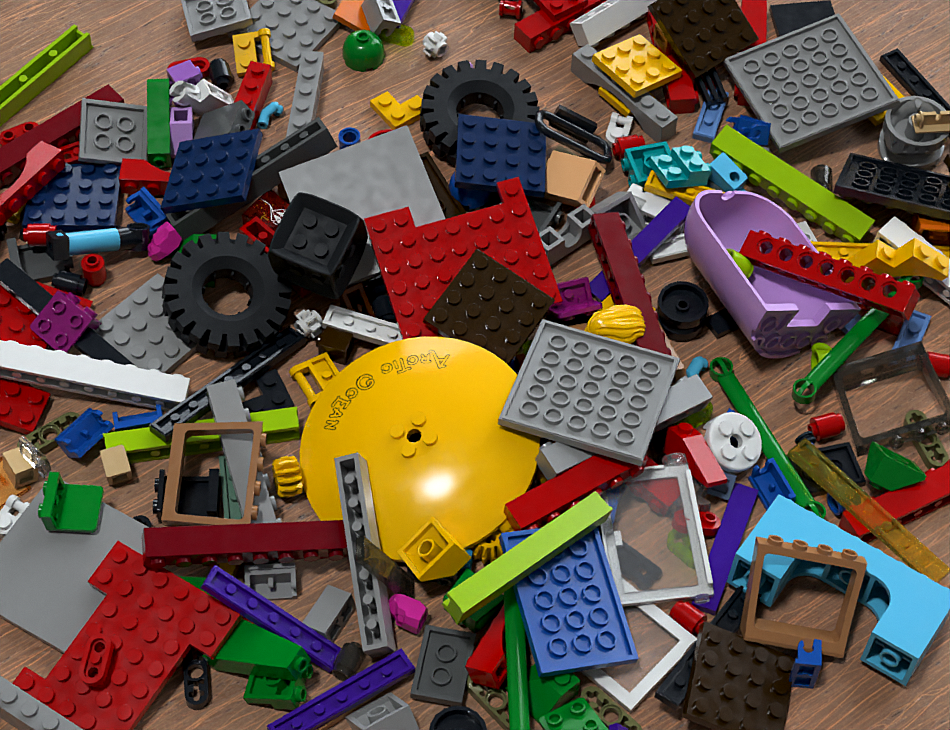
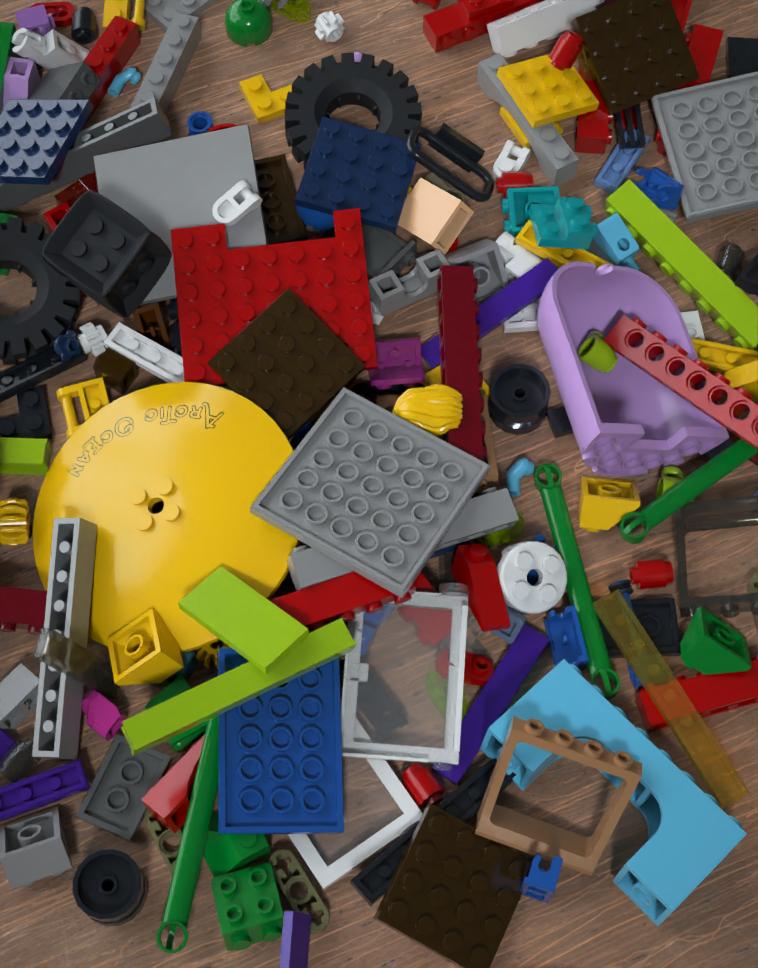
camera: 15 degrees right, 10 degrees up
none -> dark blue plate [54,330,81,361]
none -> lime tile [178,566,309,674]
none -> white plate [212,180,263,227]
none -> red brick [549,30,584,71]
none -> yellow slope [578,476,641,532]

